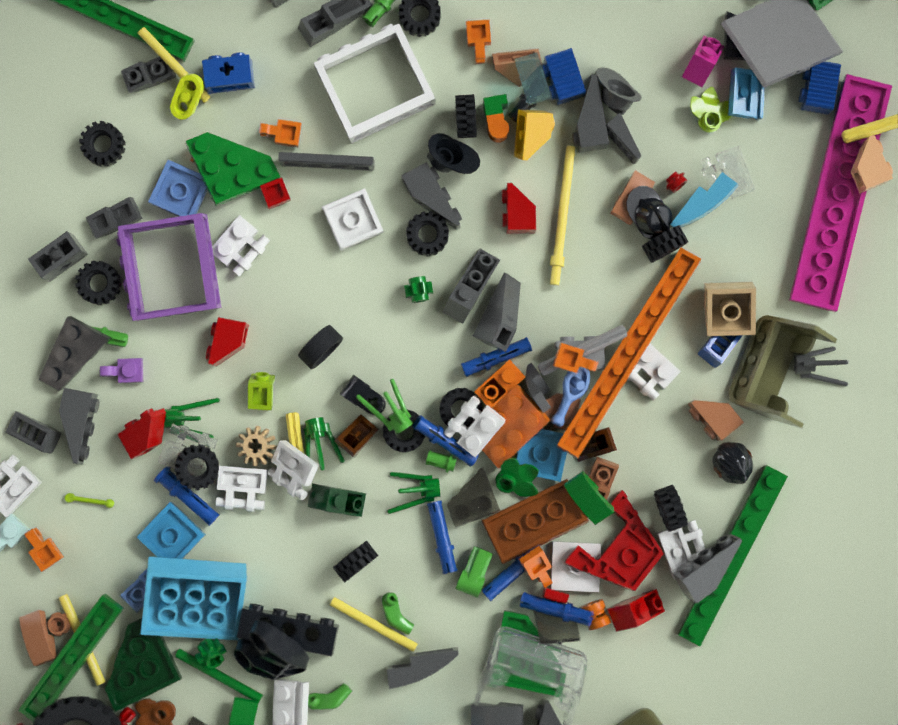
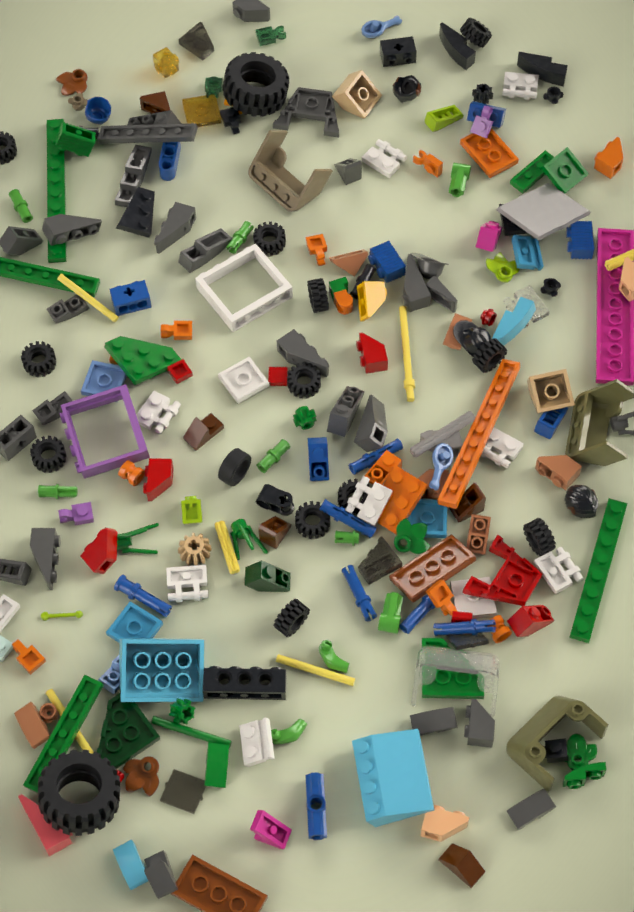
camera: 10 degrees left, 25 degrees down
black wing [39,316,112,390] -> none
clear plate [158,424,218,476] -> none
neon yellow plate [170,74,204,120] -> none
black tyre [175,444,219,490] -> none
black connector [234,620,310,680] -> none
white plate [268,440,319,500] -> none
dark grey tile [278,152,375,171] -> none
bright green plant [356,379,413,434] -> none
green plant [387,472,440,514] -> none
dark grey slope [387,647,459,689] -> none
black piece [427,133,480,174] -> none
clear light blue tile [514,52,551,106] -> none
dark grey slope [526,363,551,413] -> none
orange plate [553,342,598,373] -> none
green slope [564,471,614,525] -> none
dark grey slope [673,534,742,604] -> none
none -> orange wheel [118,460,145,486]
none -> reddish brown slope [183,413,224,451]
none -> bright green pin [256,439,290,473]
none -> red tile [268,367,288,386]
none -> blue slope [307,437,329,481]
none -> black plate [540,278,561,297]

